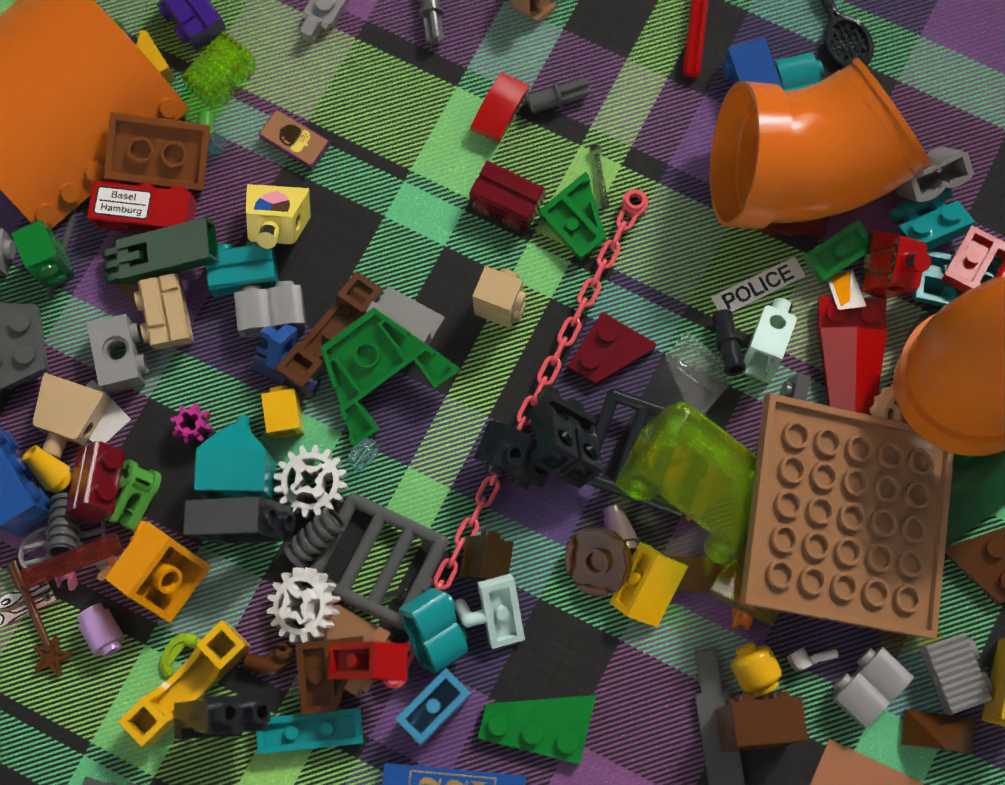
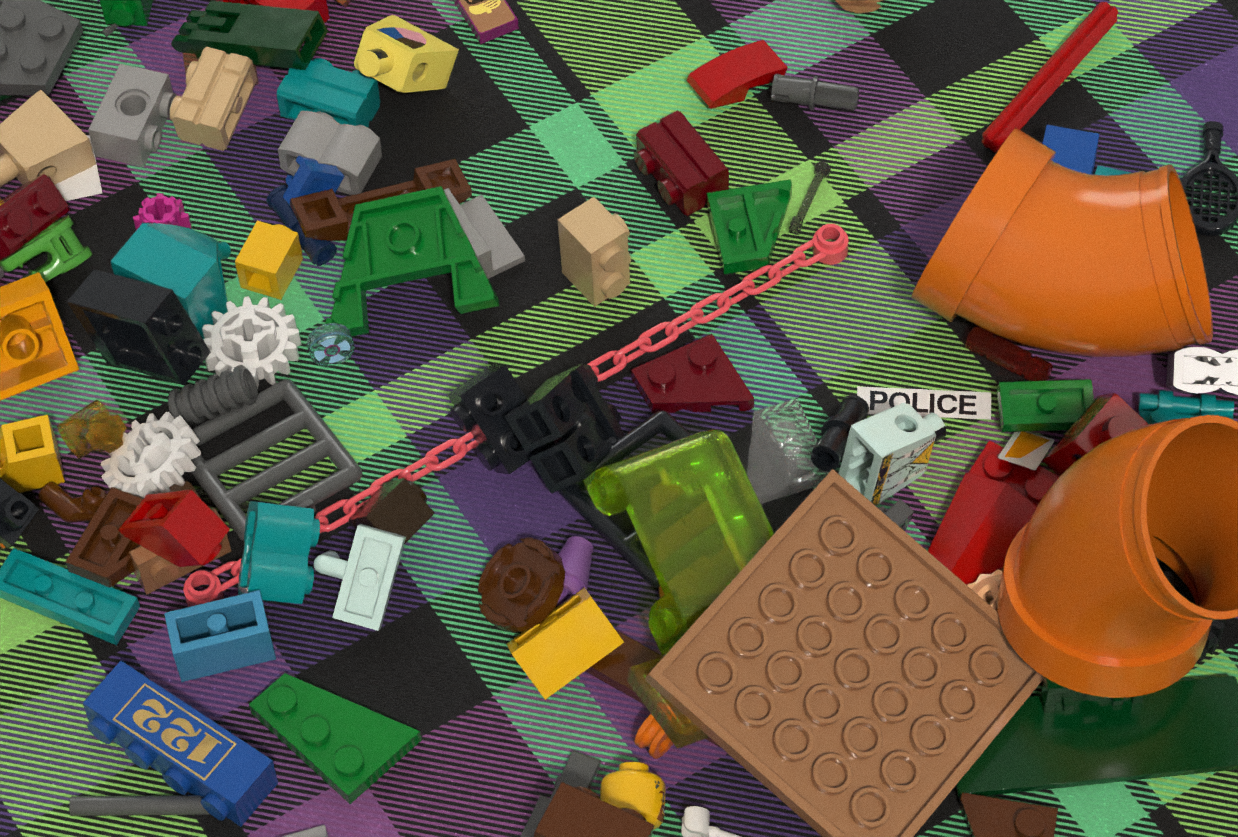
camera: 30 degrees right, 20 degrees down
none -> clear yellow piece [57,400,127,459]

